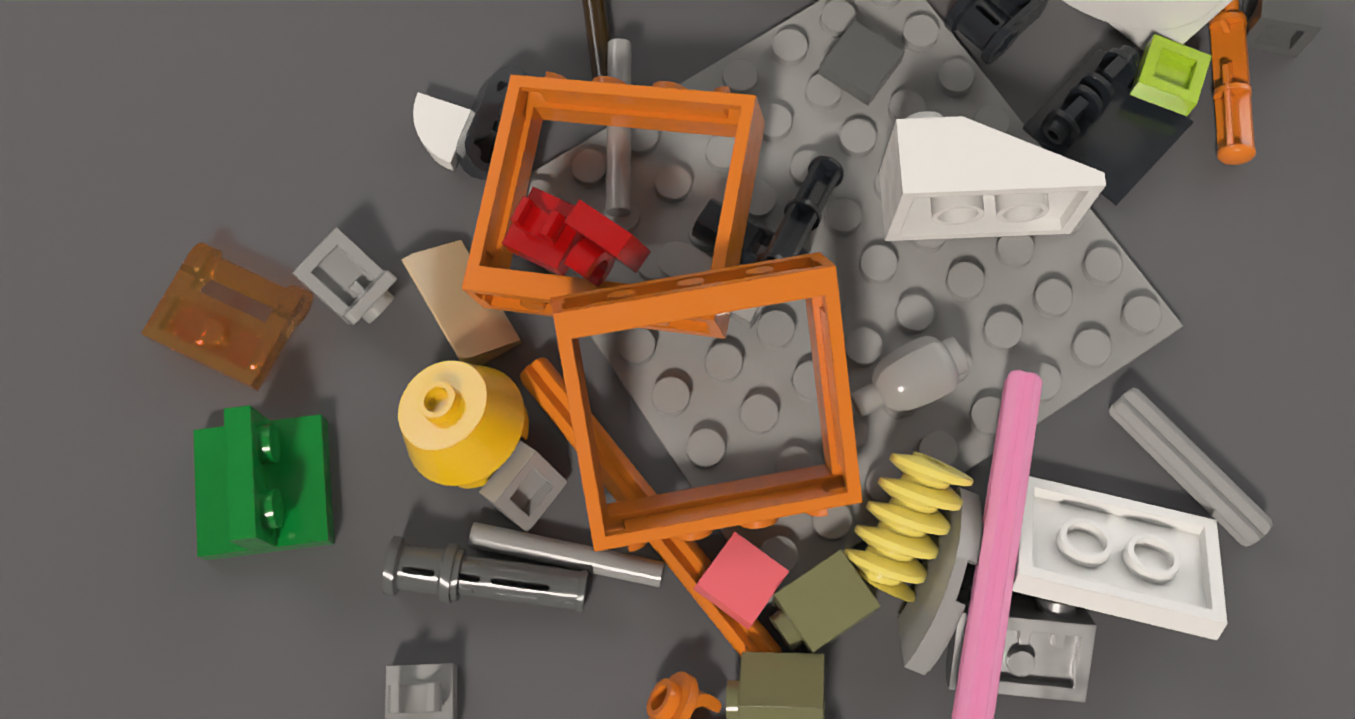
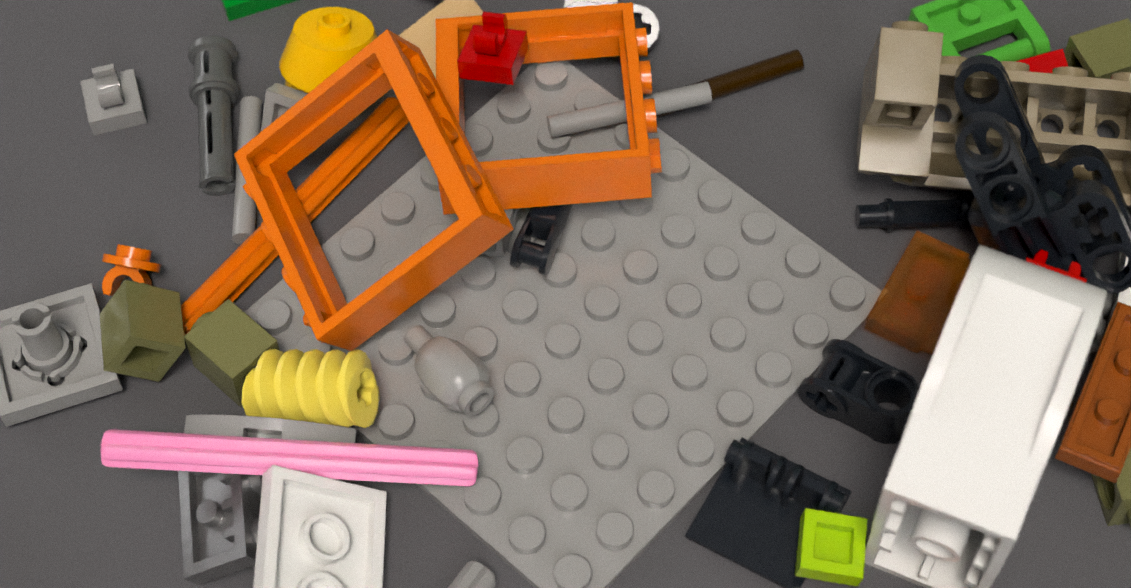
camera: 75 degrees right, 15 degrees down
red tile [564,199,651,287] -> none
coral tile [694,532,789,629] -> none
black piece [754,156,844,263] -> none
dark grey tile [818,20,905,106] -> none
white slope [879,111,1106,241] -> none

